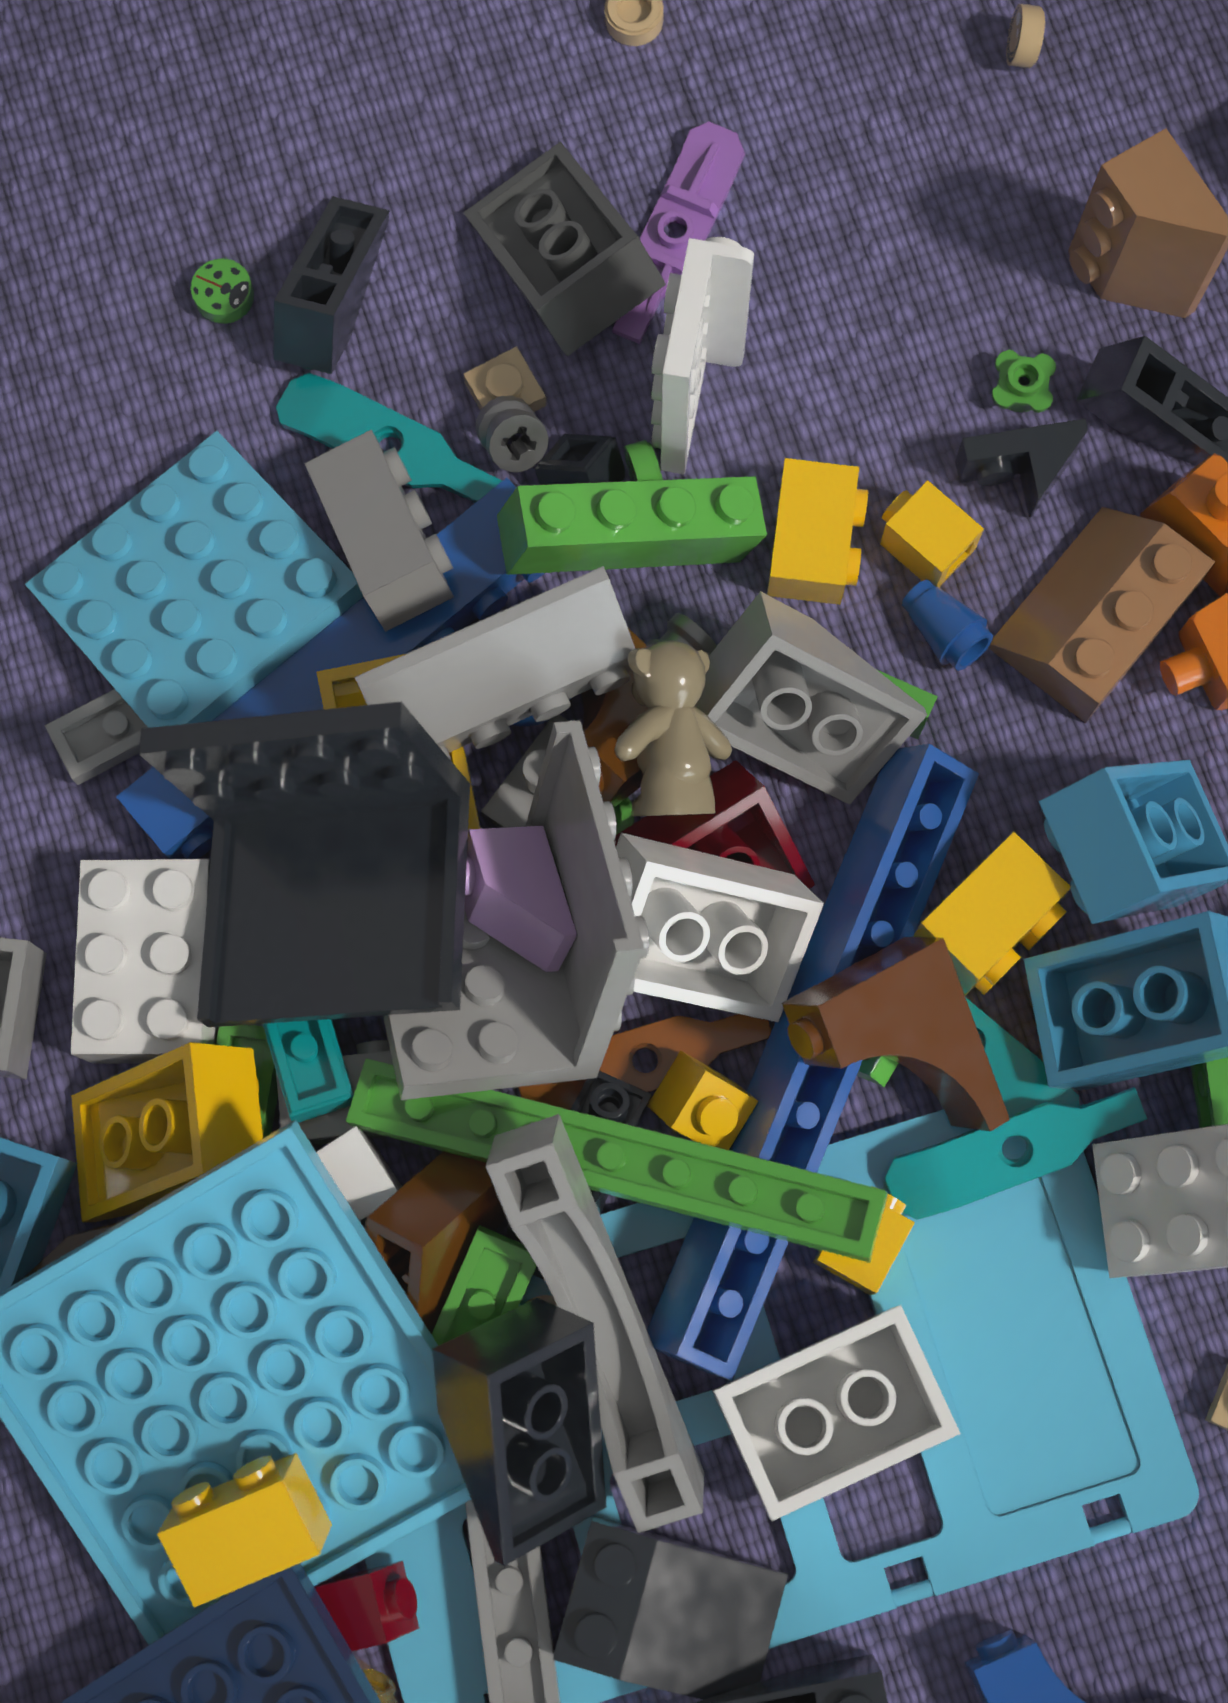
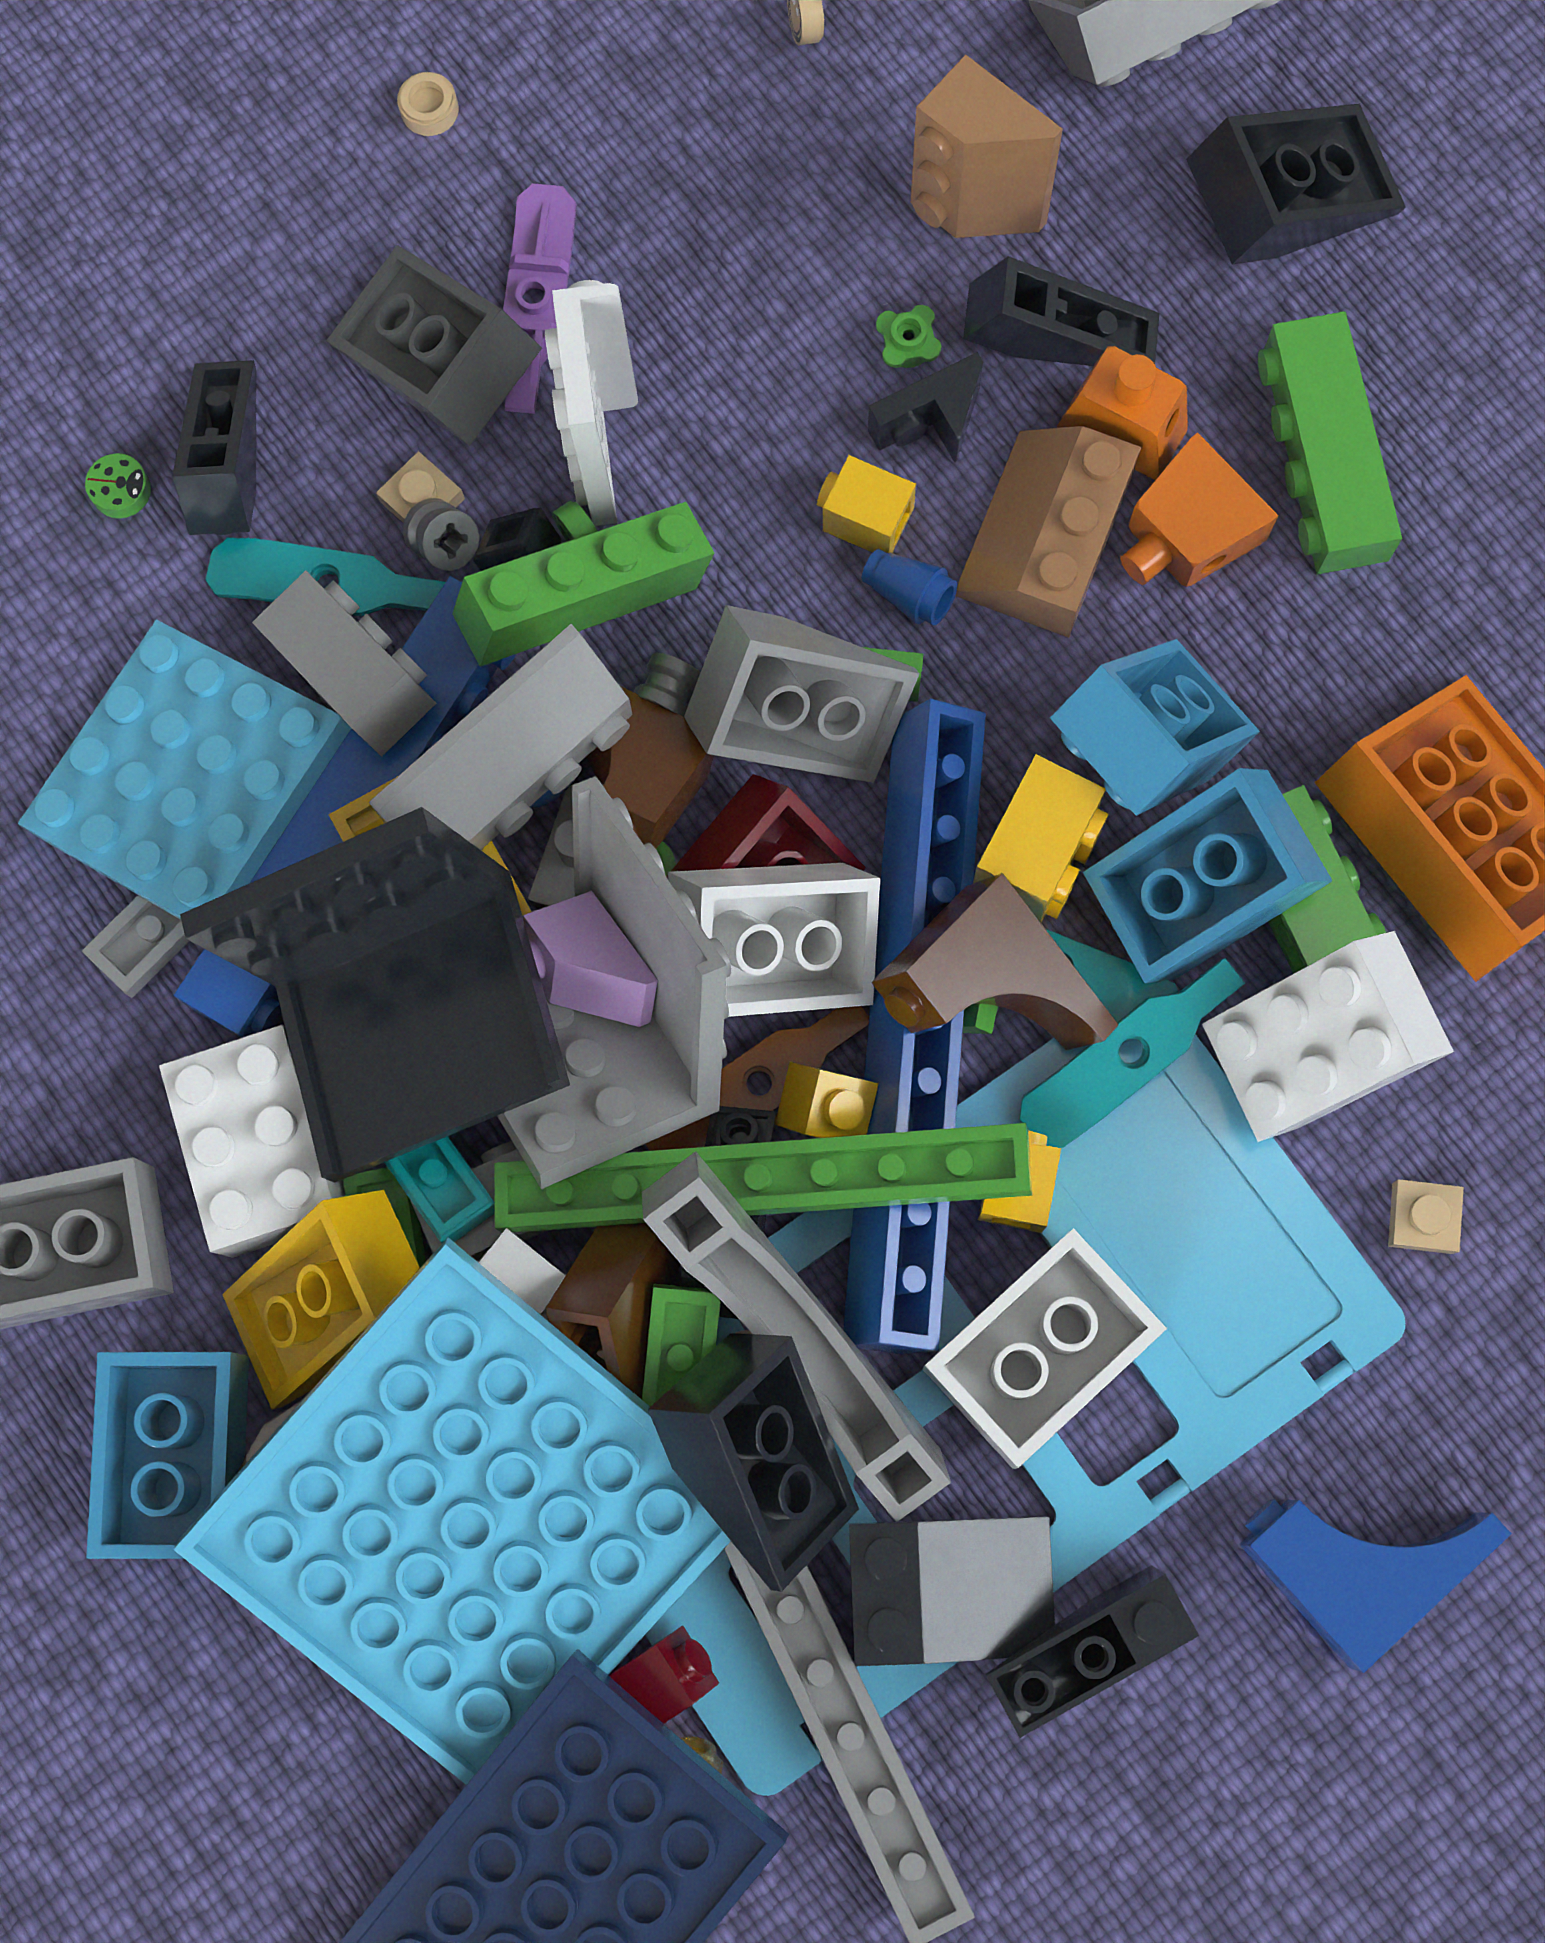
camera: 15 degrees left, 0 degrees up
yellow brick [157,1453,332,1607] -> none
dark tan piece [614,641,732,816] -> none
yellow brick [767,458,868,605] -> none

